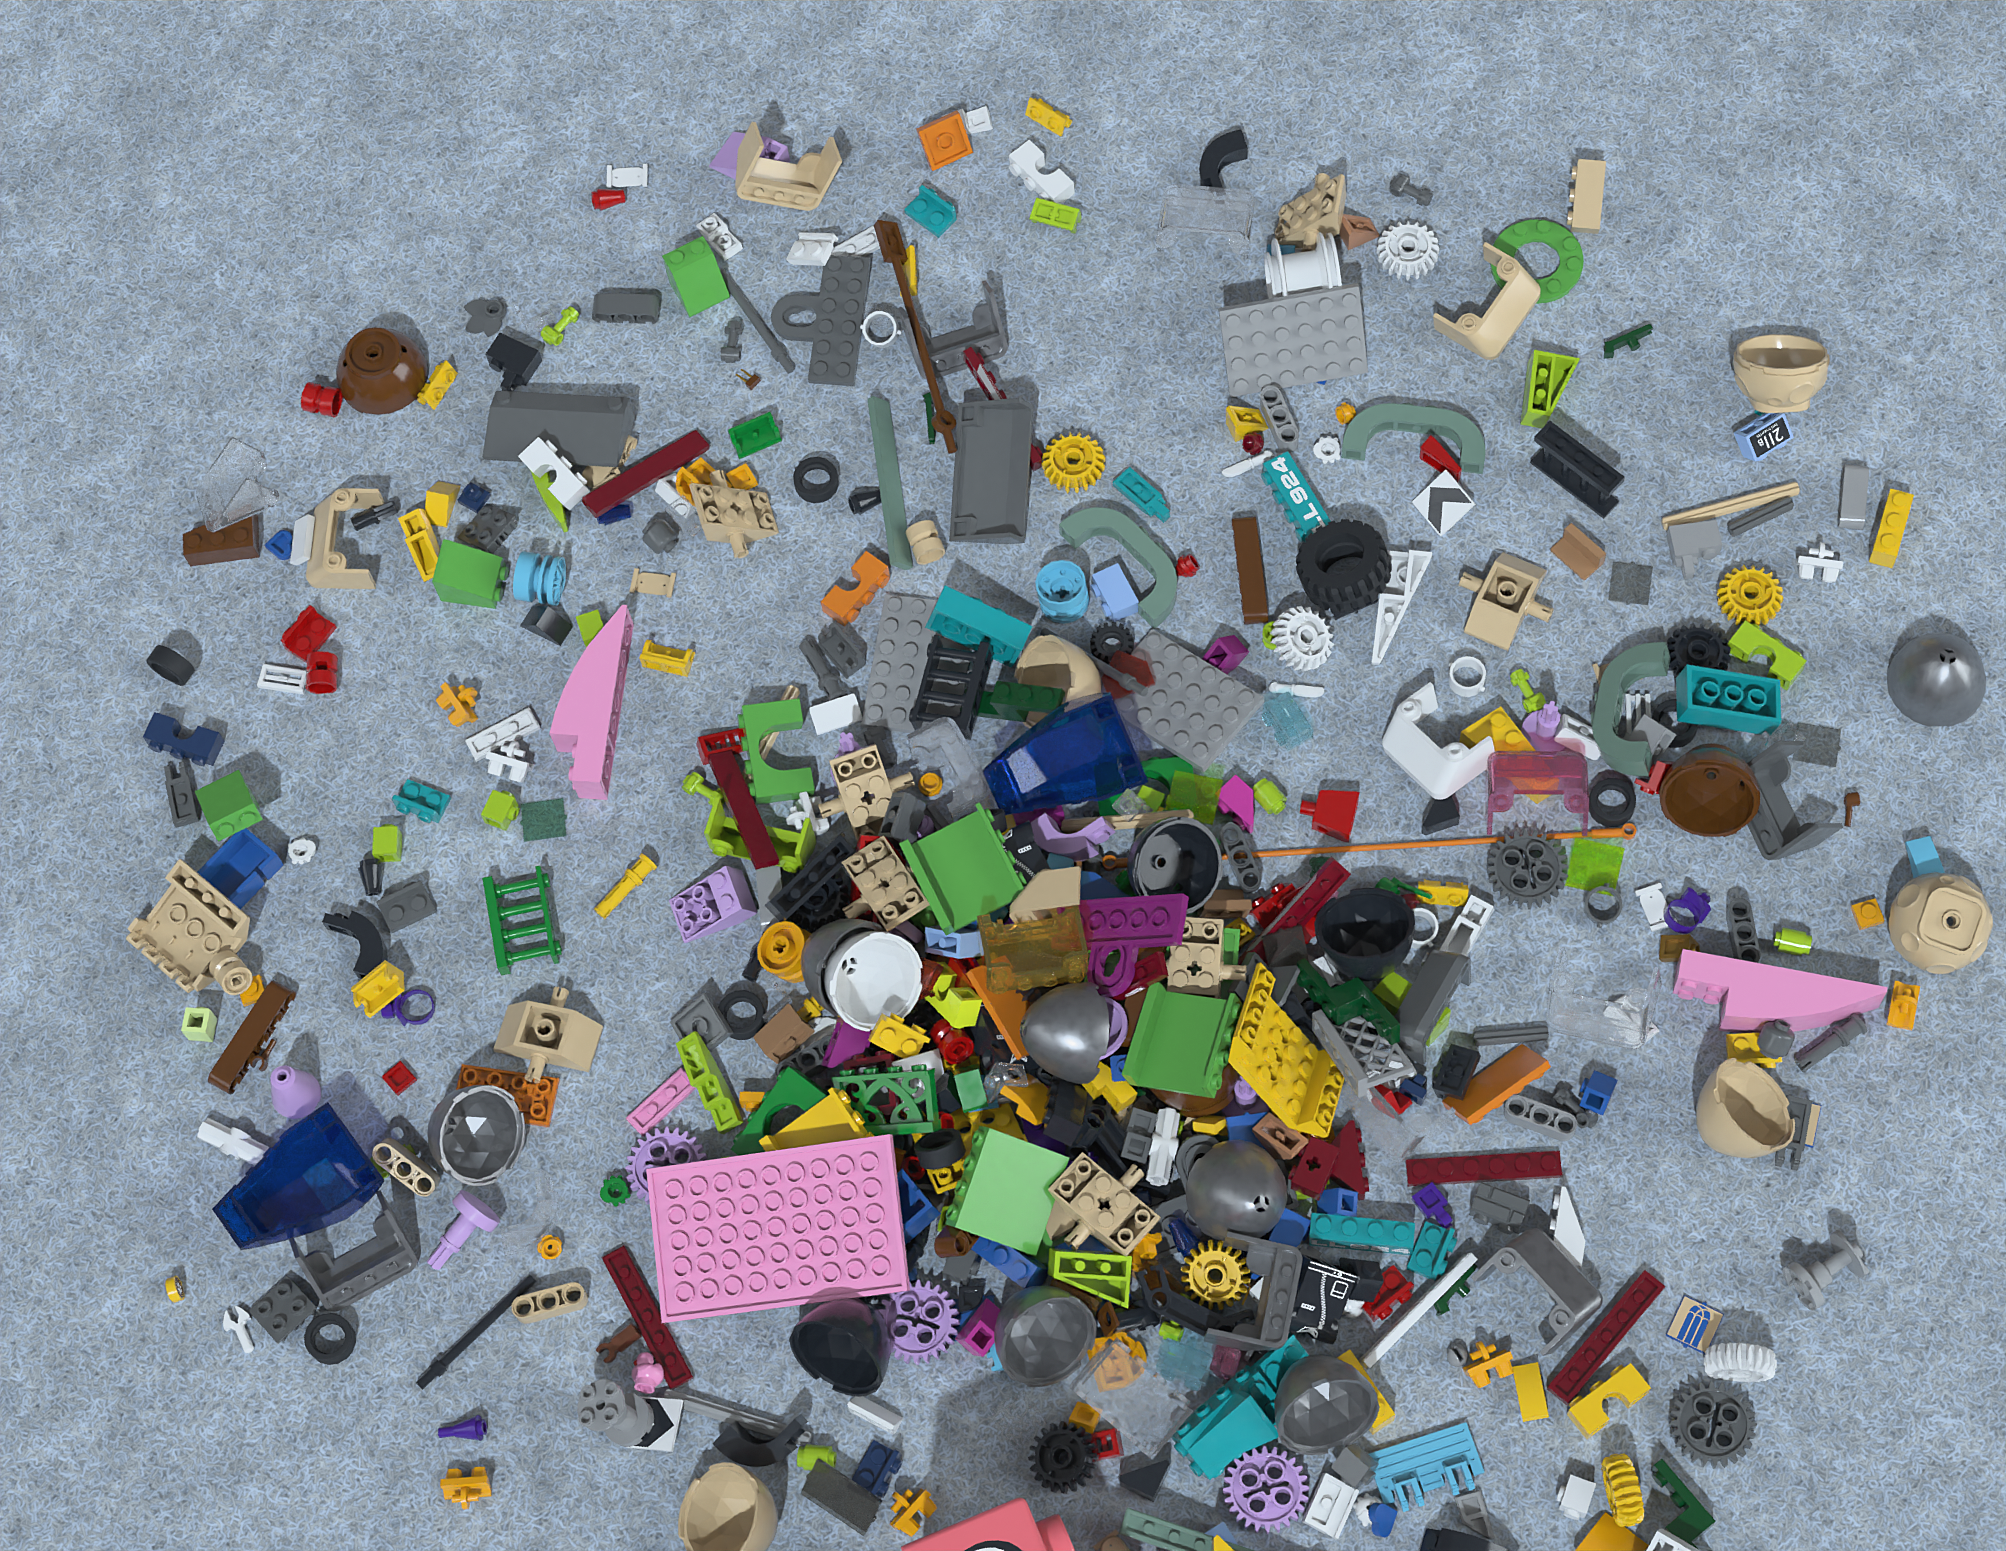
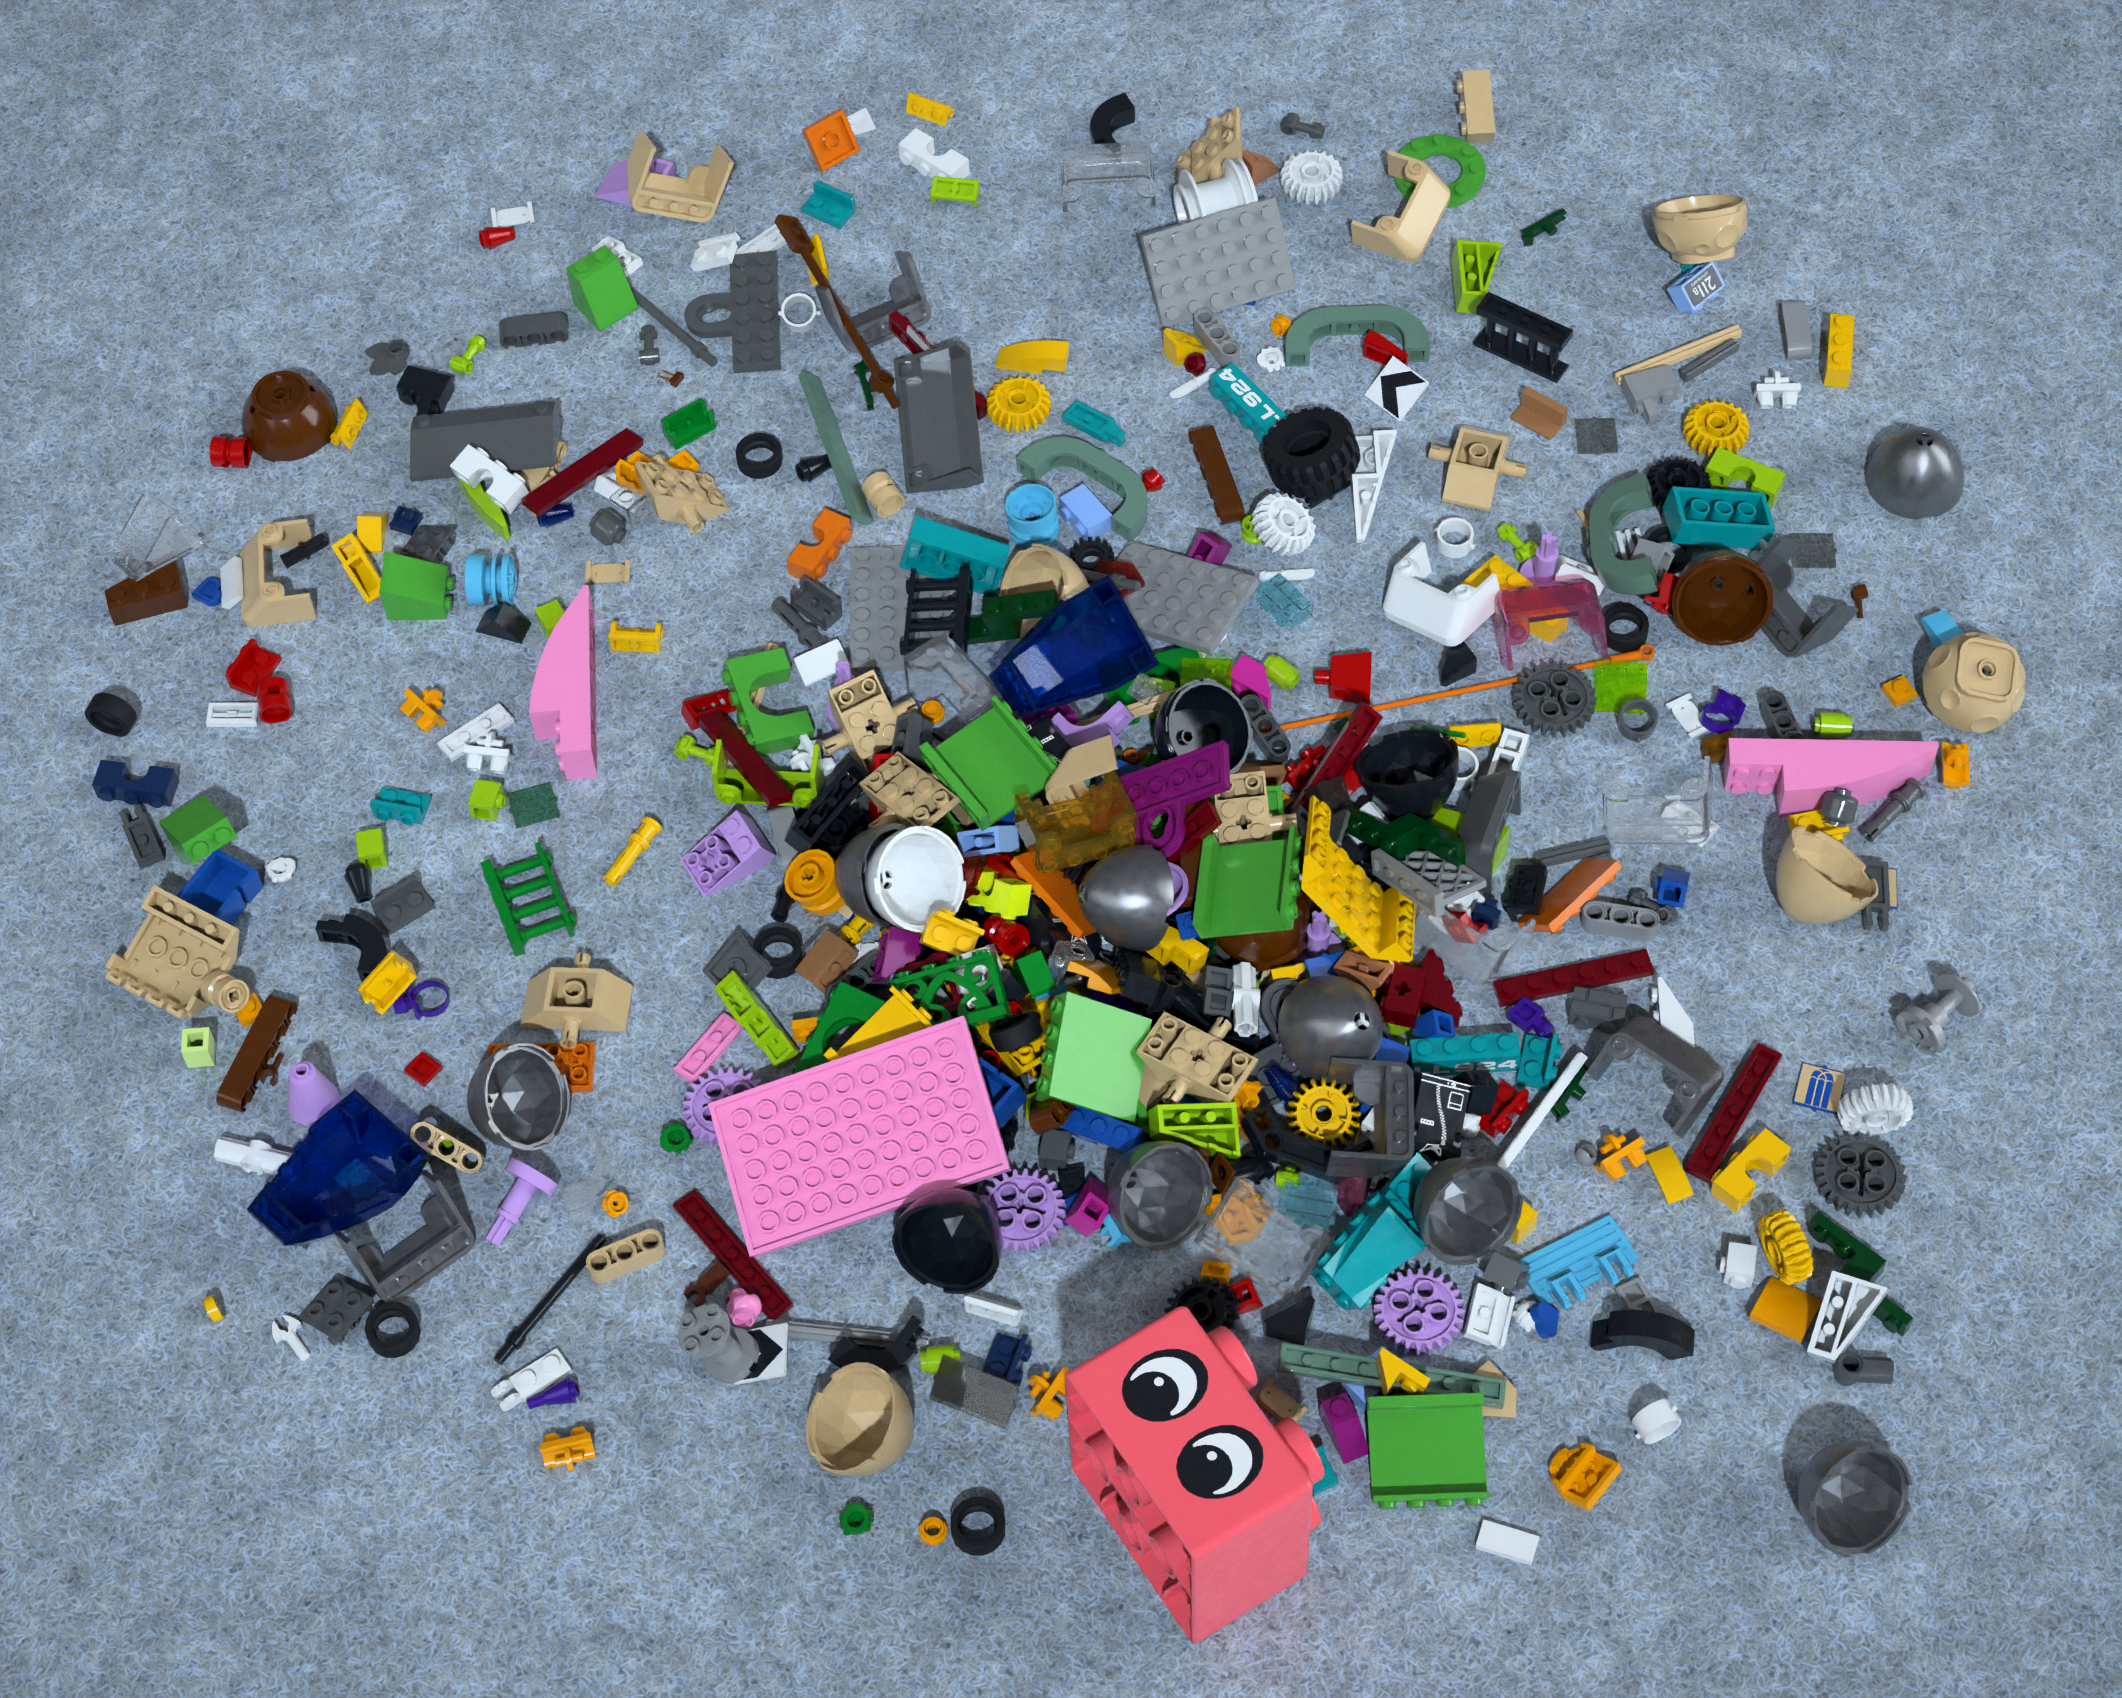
camera: 15 degrees left, 10 degrees down
none -> white hinge [491,1348,572,1412]
none -> yellow slope [995,340,1069,374]

